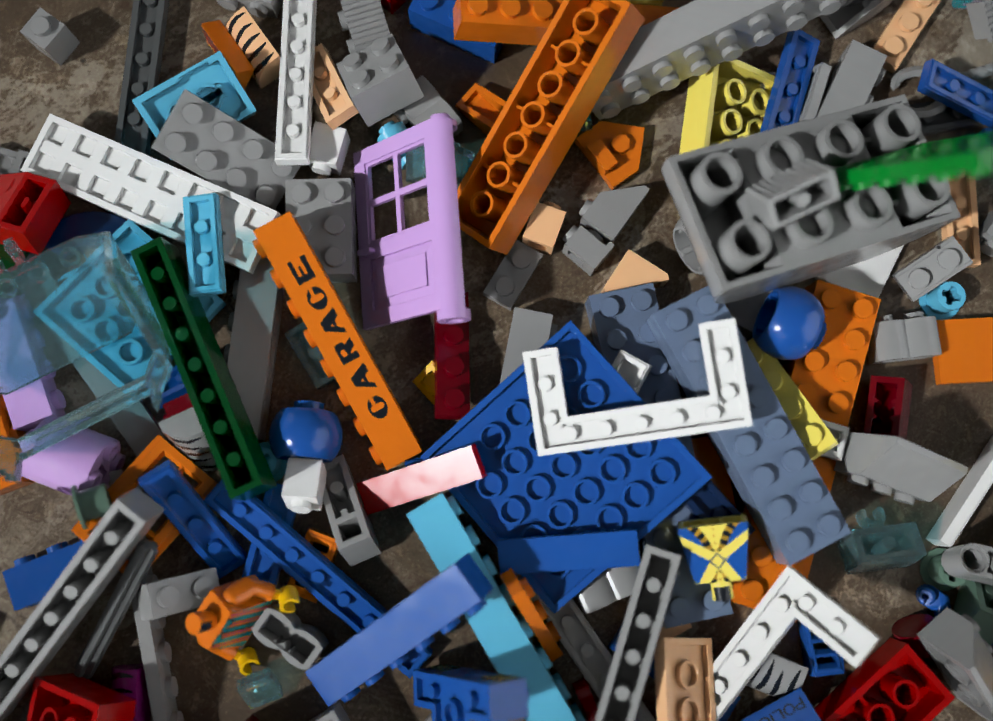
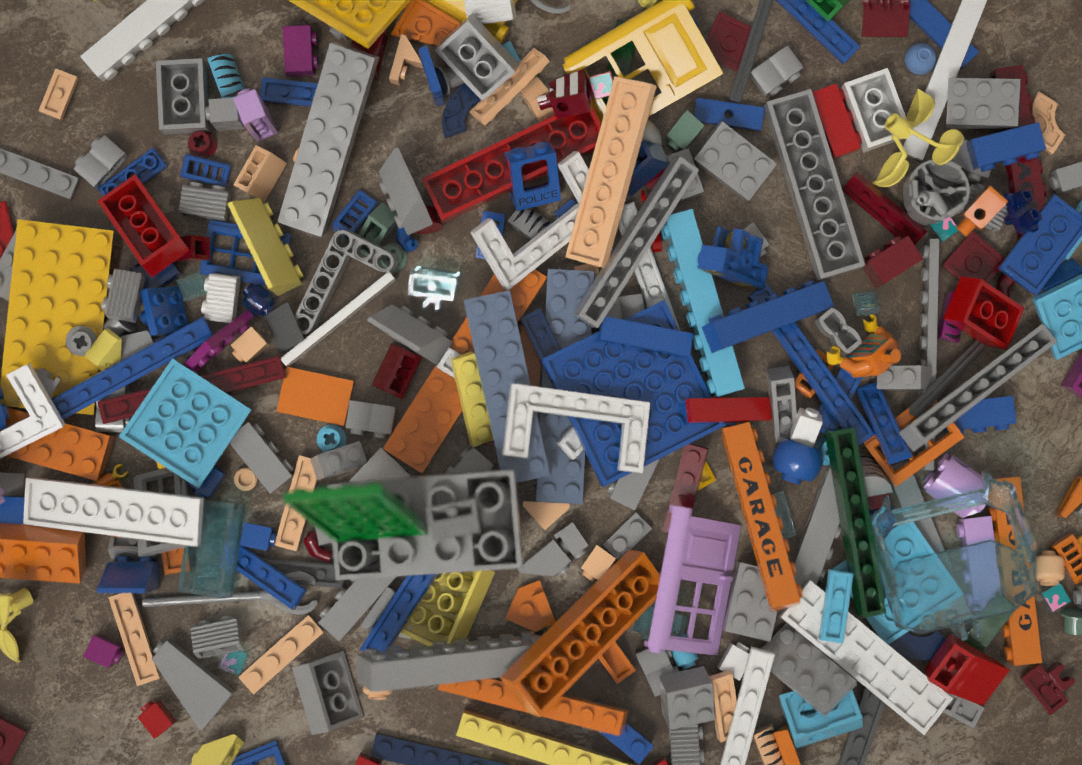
camera: 165 degrees left, 5 degrees up
sand green piece [71,483,112,530] -> none
orange plate [499,568,563,662] -> none
torso [678,514,748,601] -> none
blue wheel [752,286,827,360] -> none

